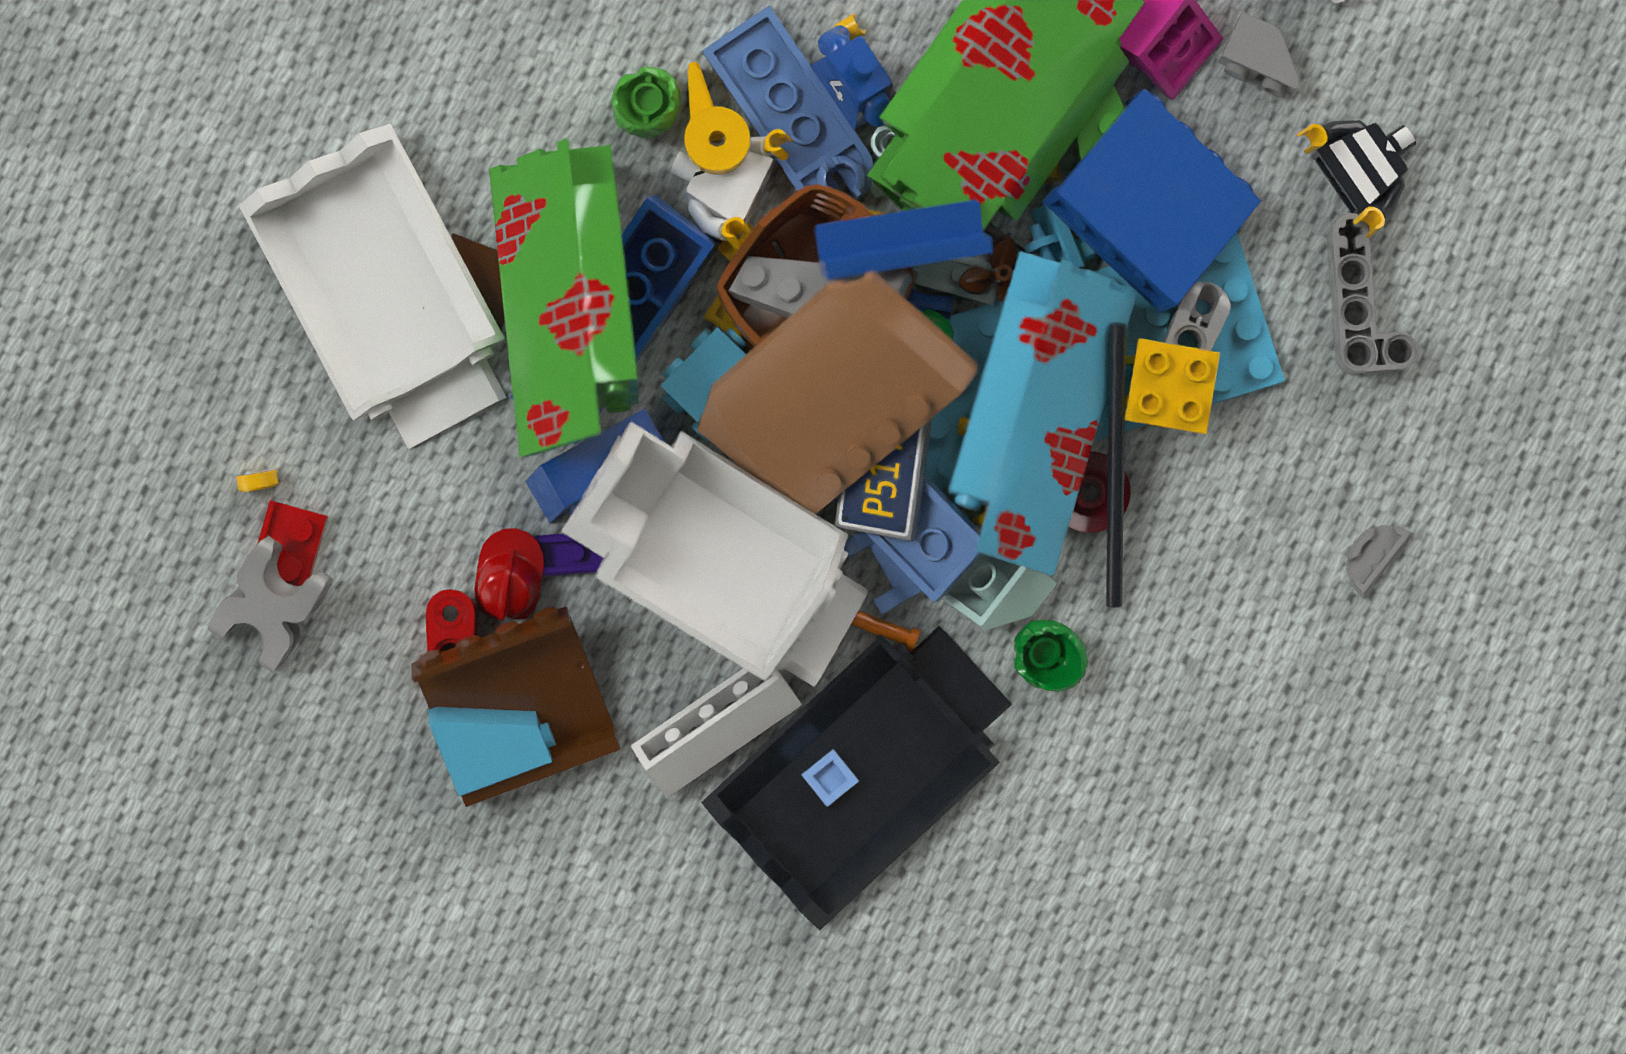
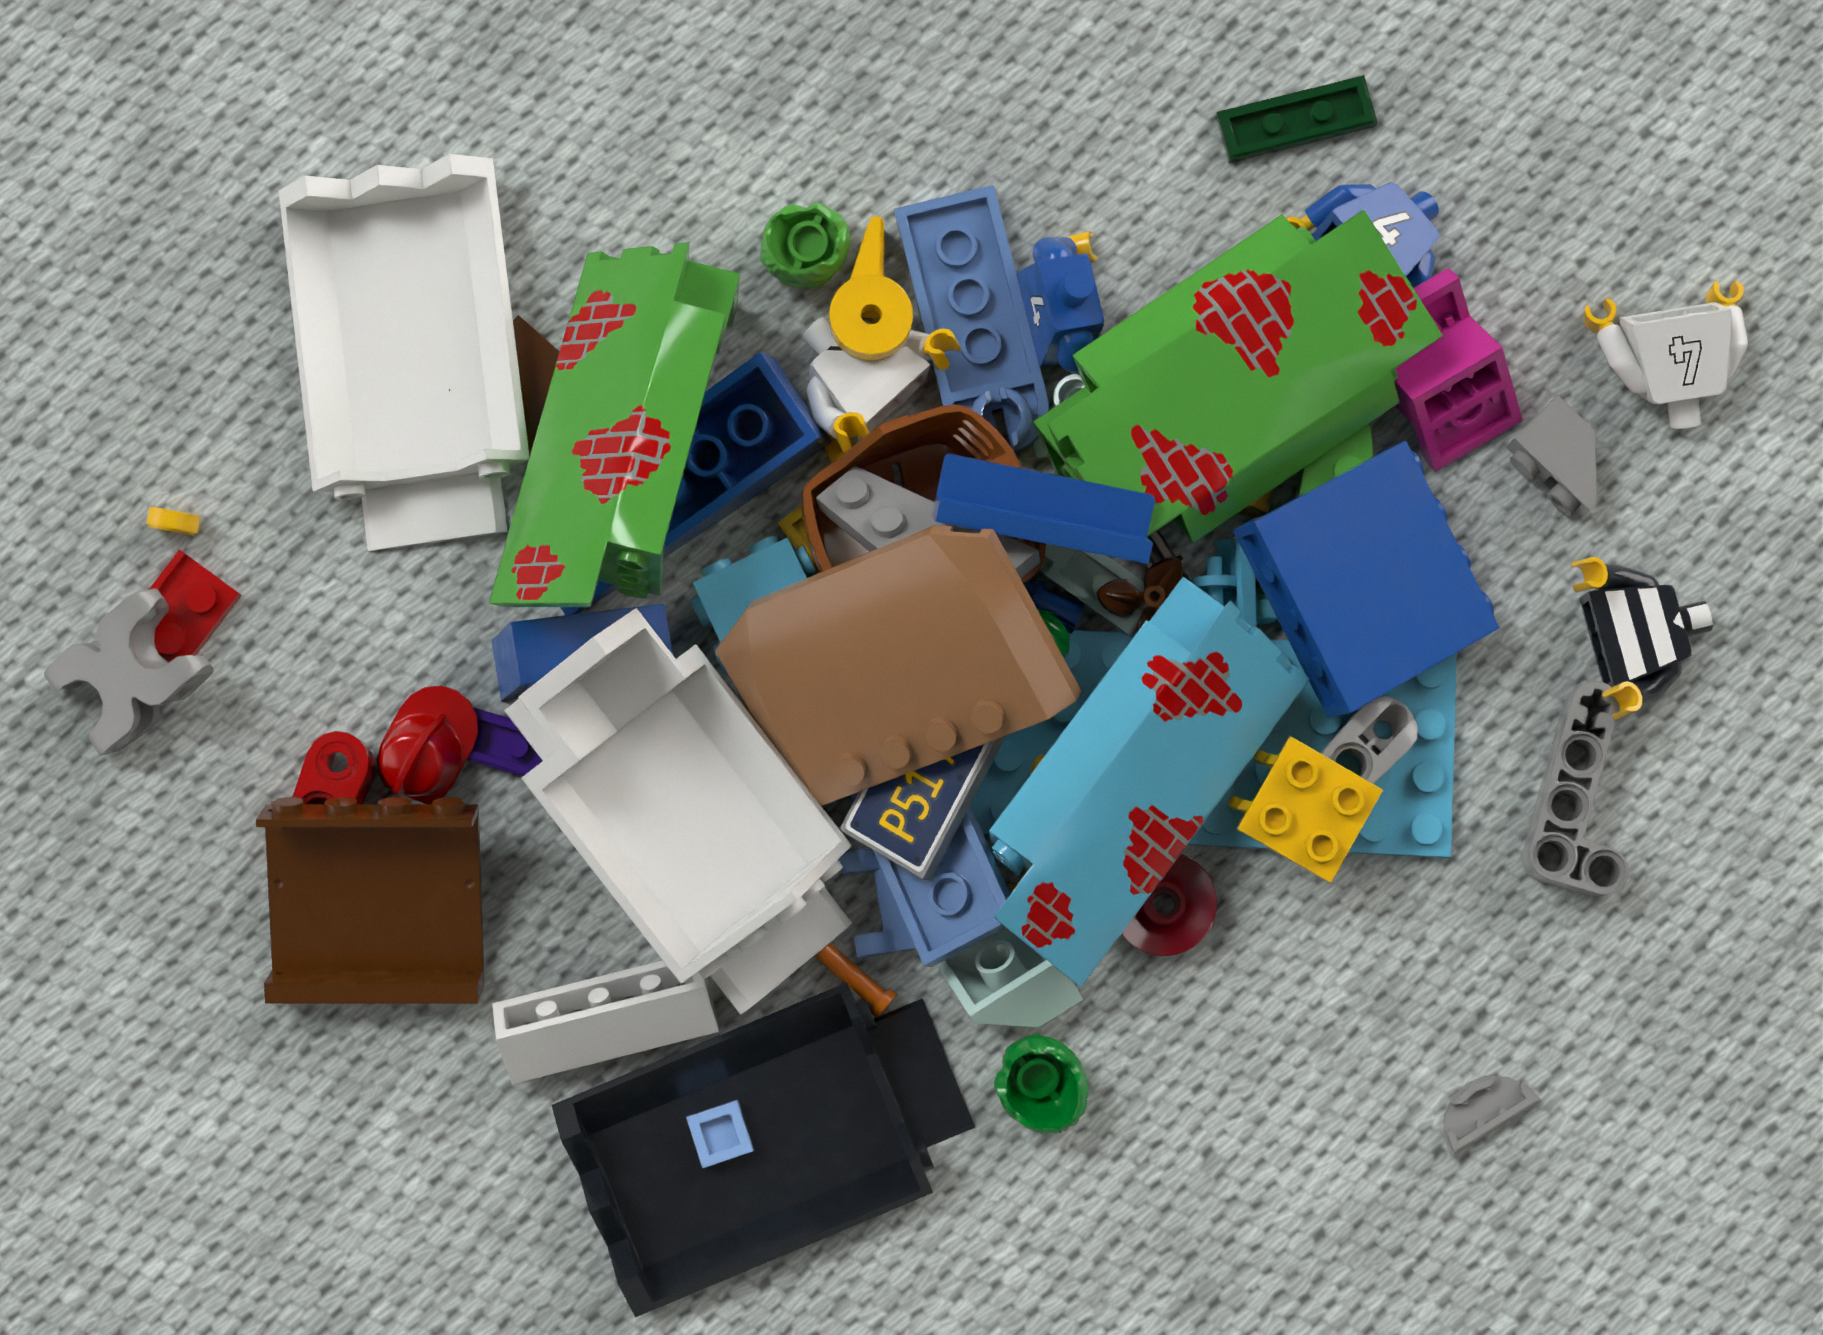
camera: 25 degrees right, 5 degrees down
medium azure slope [428,707,556,796] -> none
black piece [1106,322,1126,608] -> none

